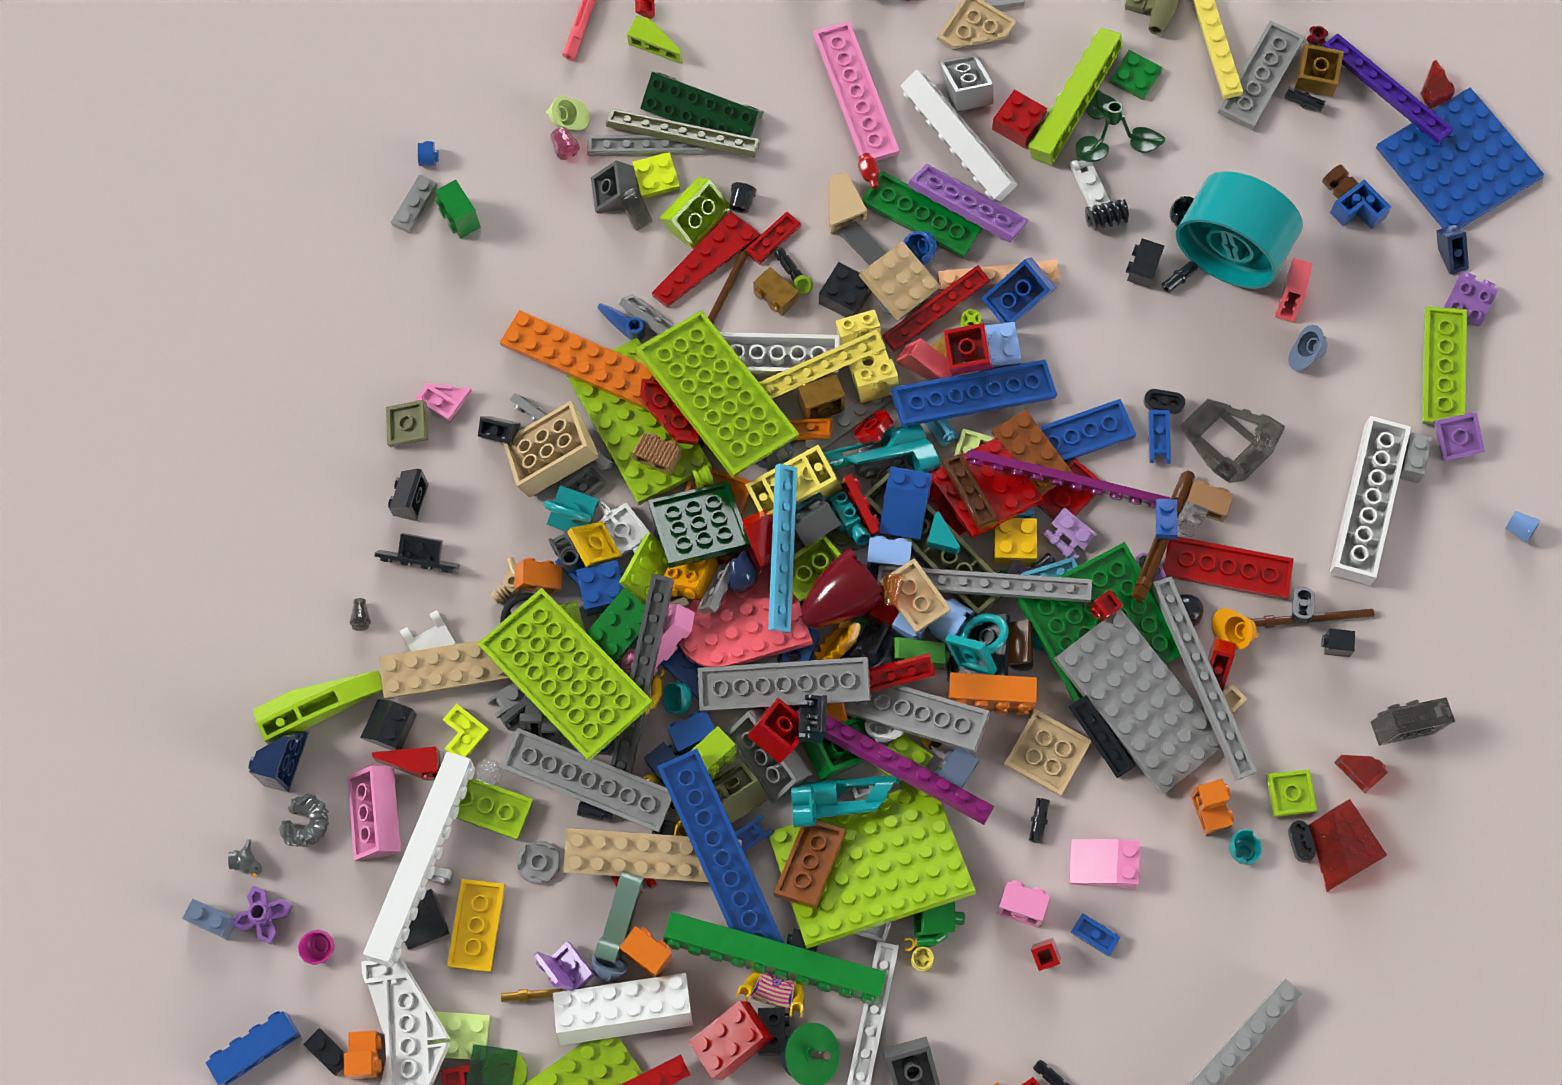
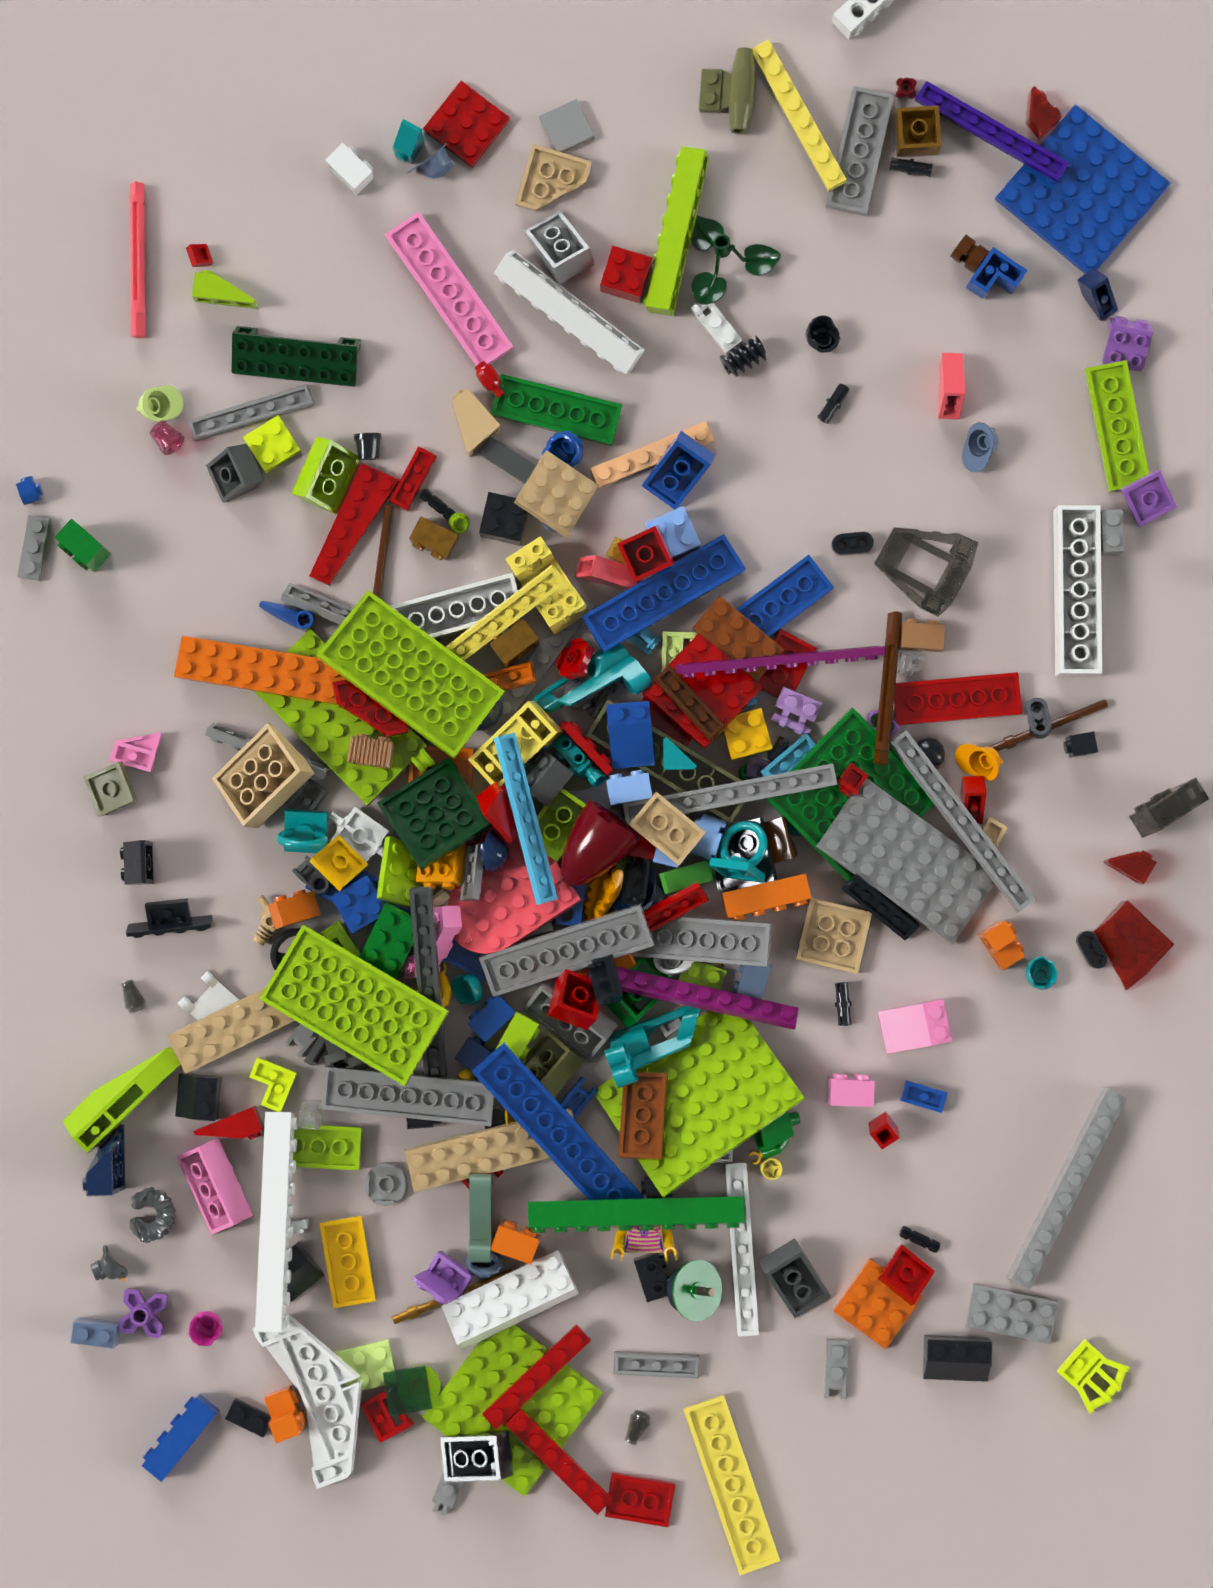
camera: 20 degrees left, 15 degrees up
black slope [478,416,521,444] -> none
olive tile [606,109,761,158] -> none
clear smoke plate [619,186,653,231] -> none
brick [689,1000,774,1080] -> none
red tile [882,265,990,352] -> none
clear orange cone [883,573,904,606] -> none
medium lavender plate [908,164,1028,243] -> none
lime wheel [960,309,982,327] -> none
green plate [1109,50,1163,100] -> none
black brick [1126,238,1165,288] -> none
blue hinge [1148,410,1171,464] -> none
blue plate [1155,499,1178,539] -> none
teal wheel [1176,171,1303,289] -> none
lime plate [1266,769,1318,818] -> none

